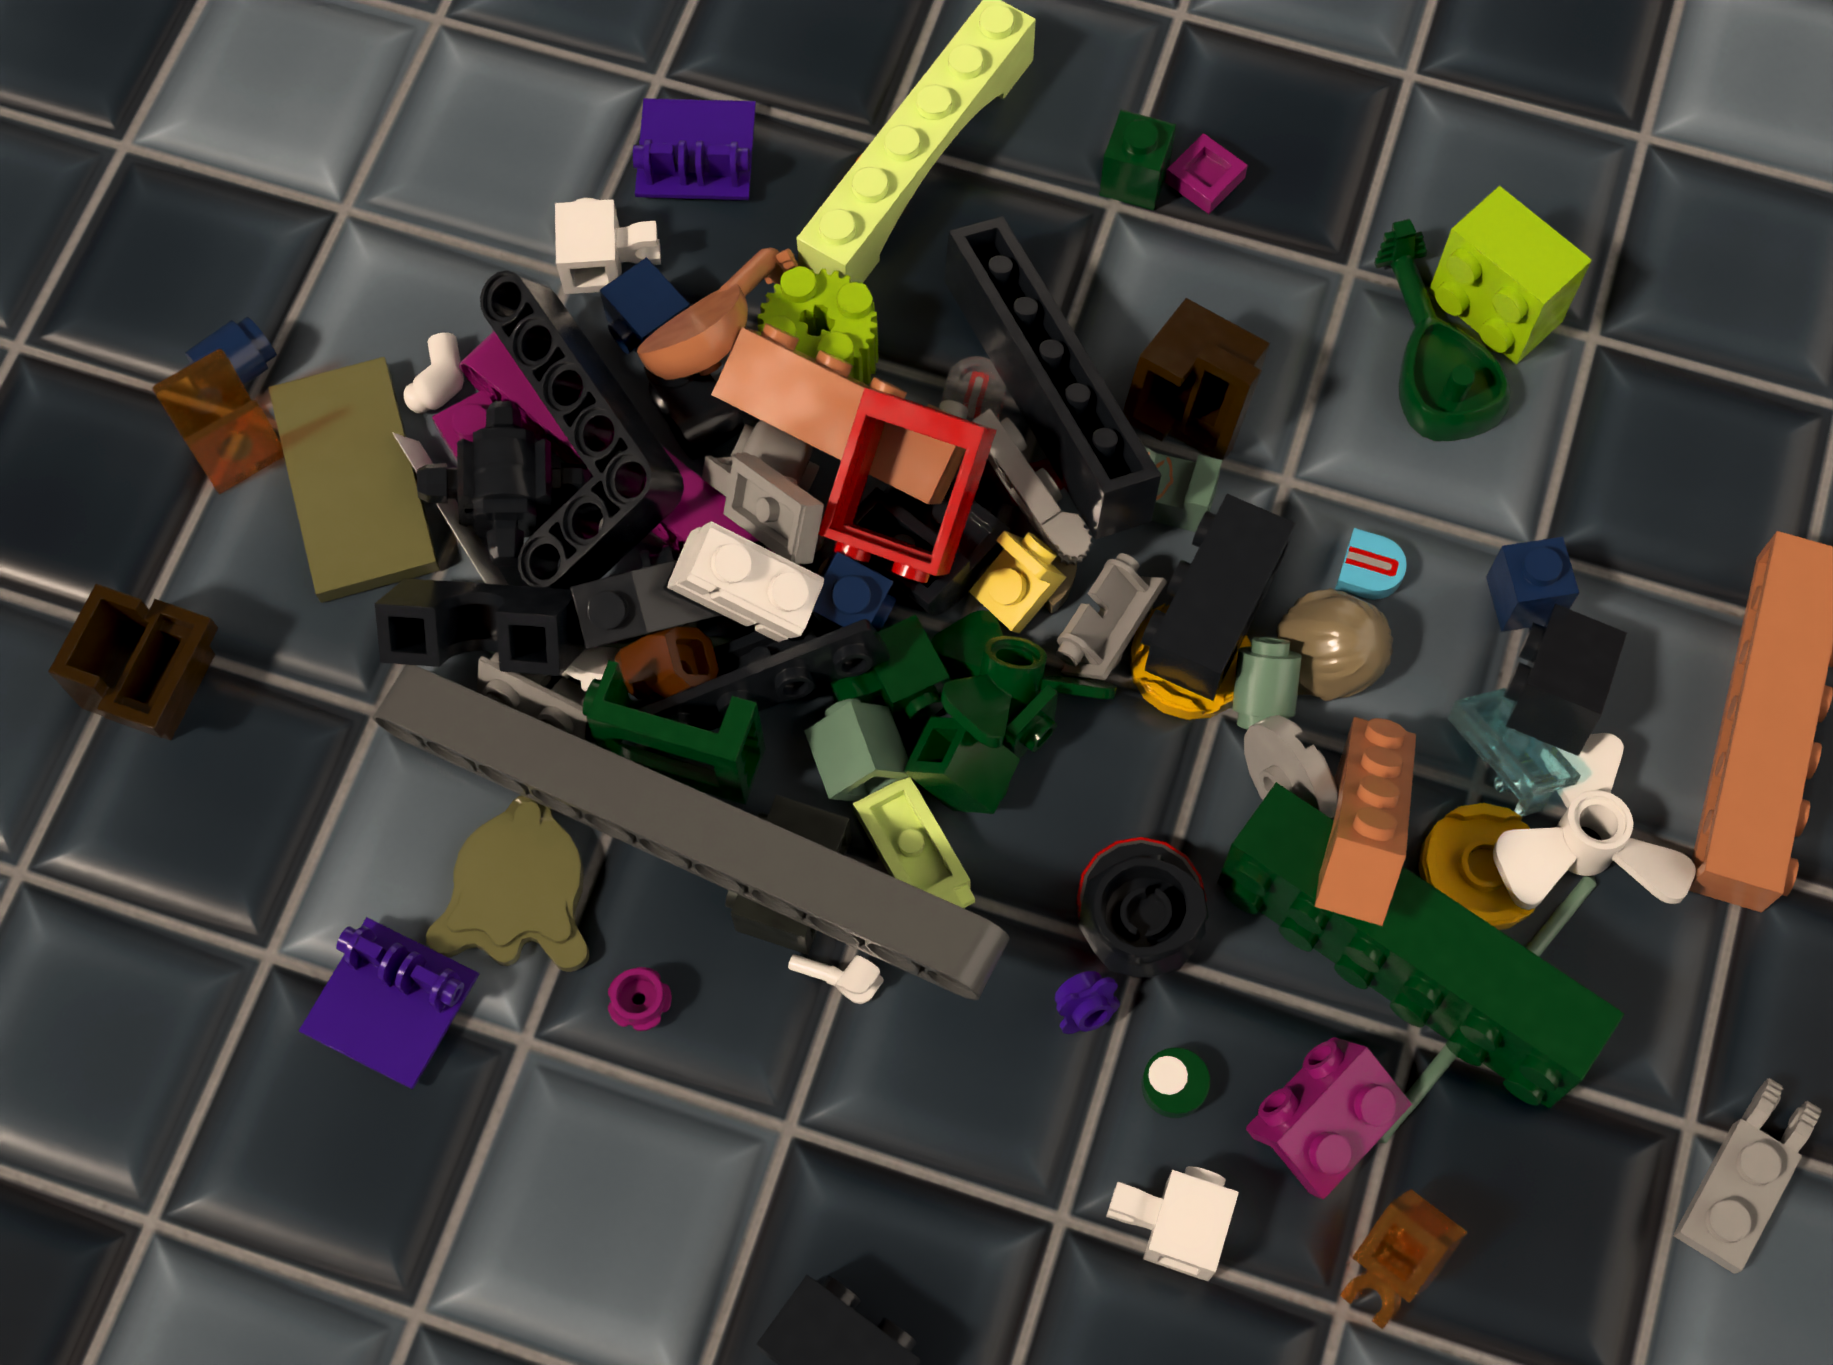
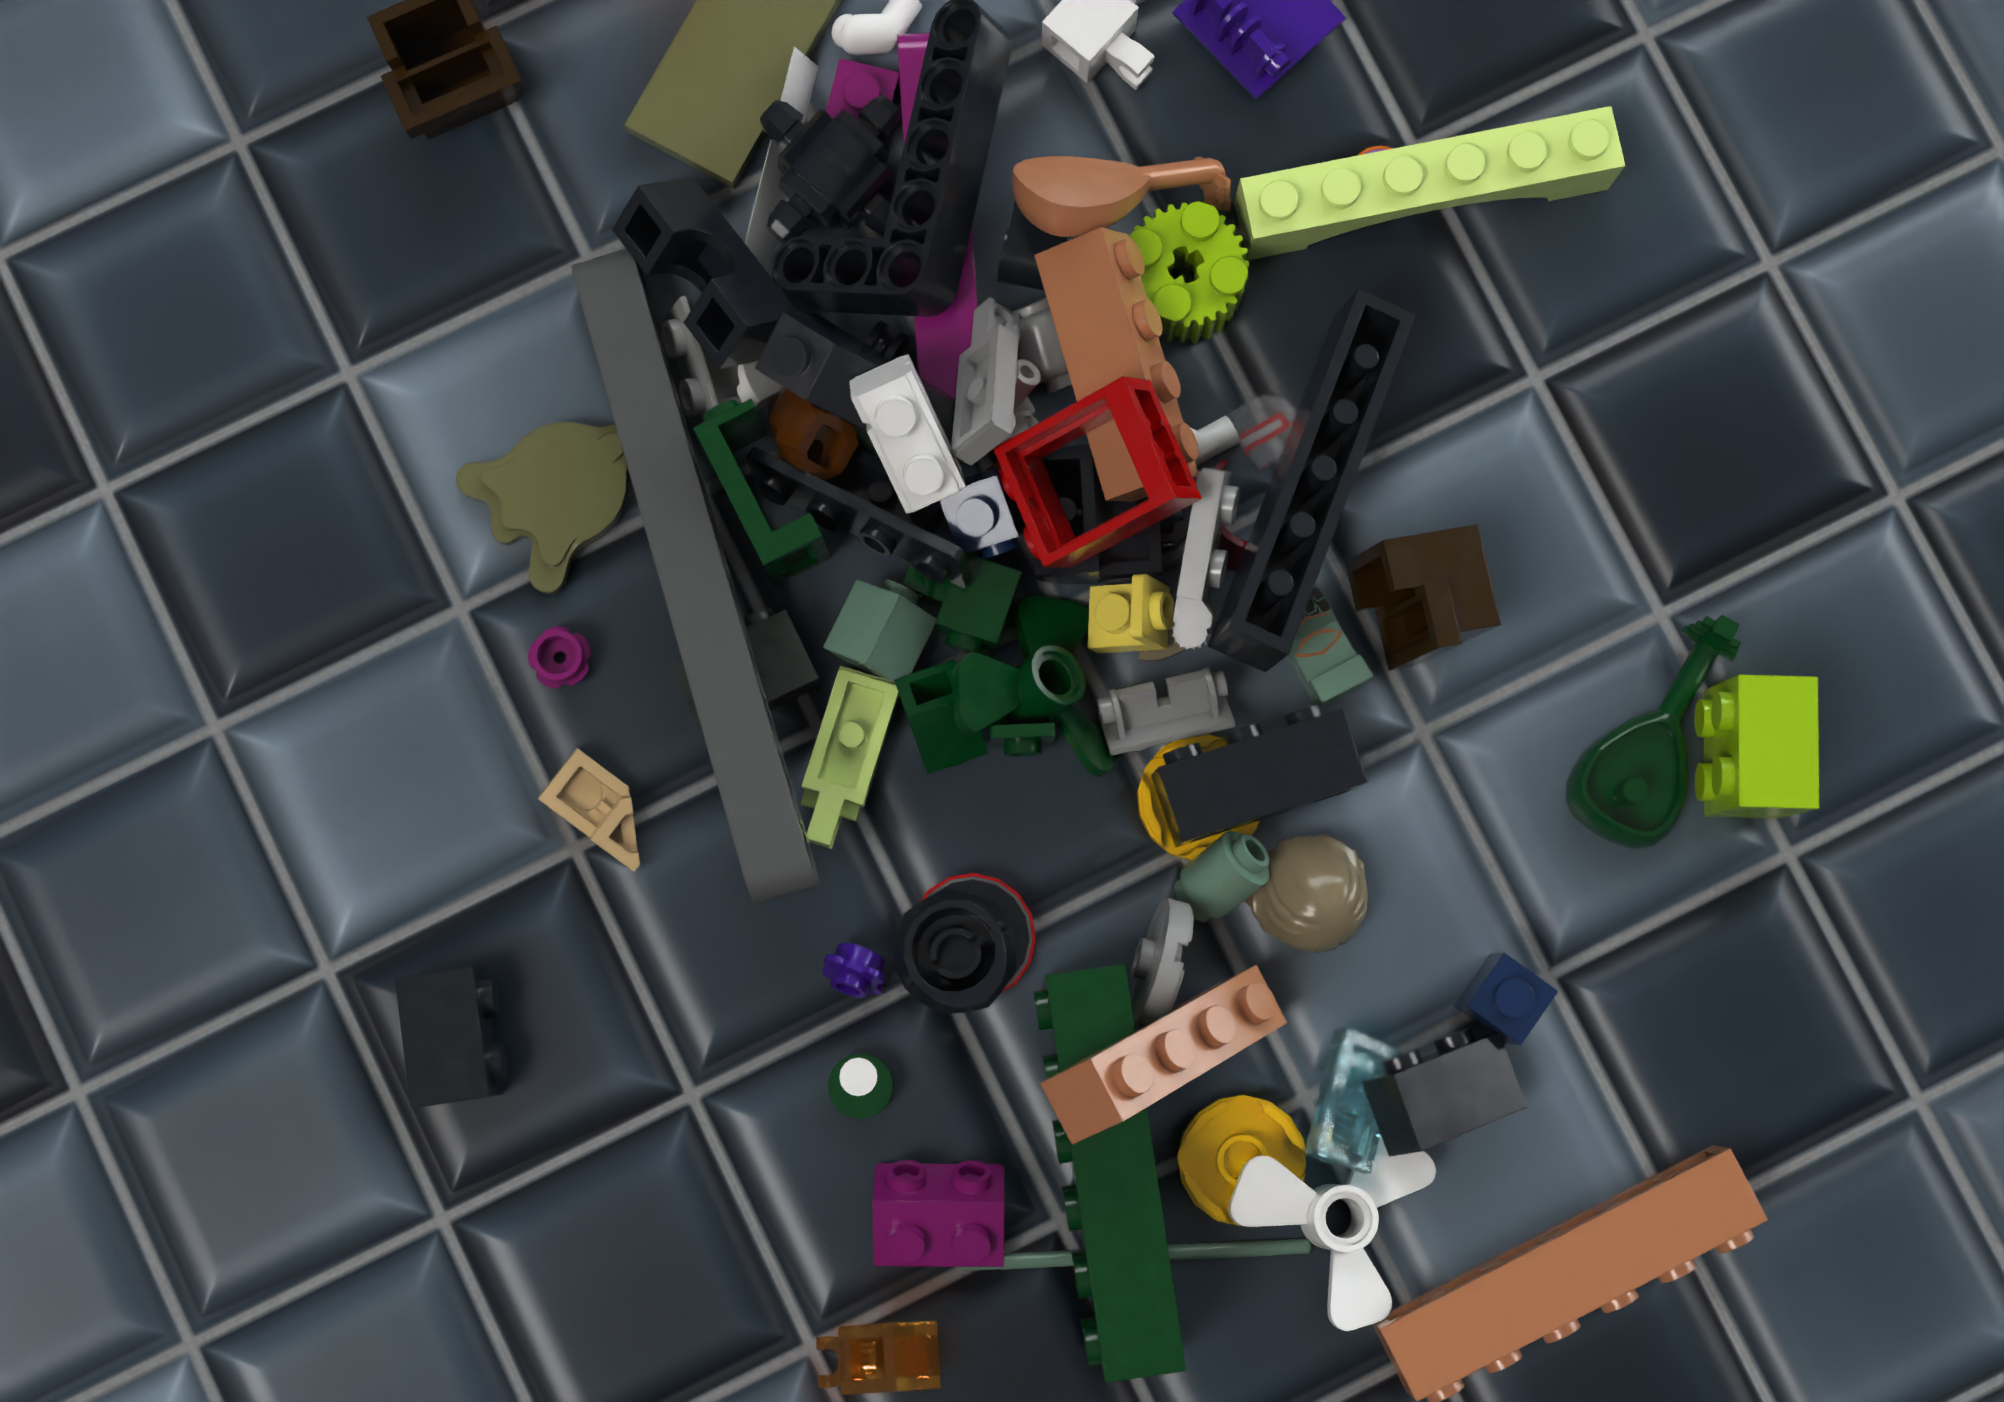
camera: 45 degrees right, 15 degrees up
dark purple hinge [299,917,480,1090] -> none
dark blue brick [599,257,690,356] -> none
white hand [788,954,884,1004] -> none
dark green brick [1099,109,1176,211] -> none
white brick [1106,1166,1239,1281] -> none
magenta plate [1165,133,1248,214] -> none
medium azure tile [1335,528,1407,600] -> none
none -> tan slope [538,748,640,872]

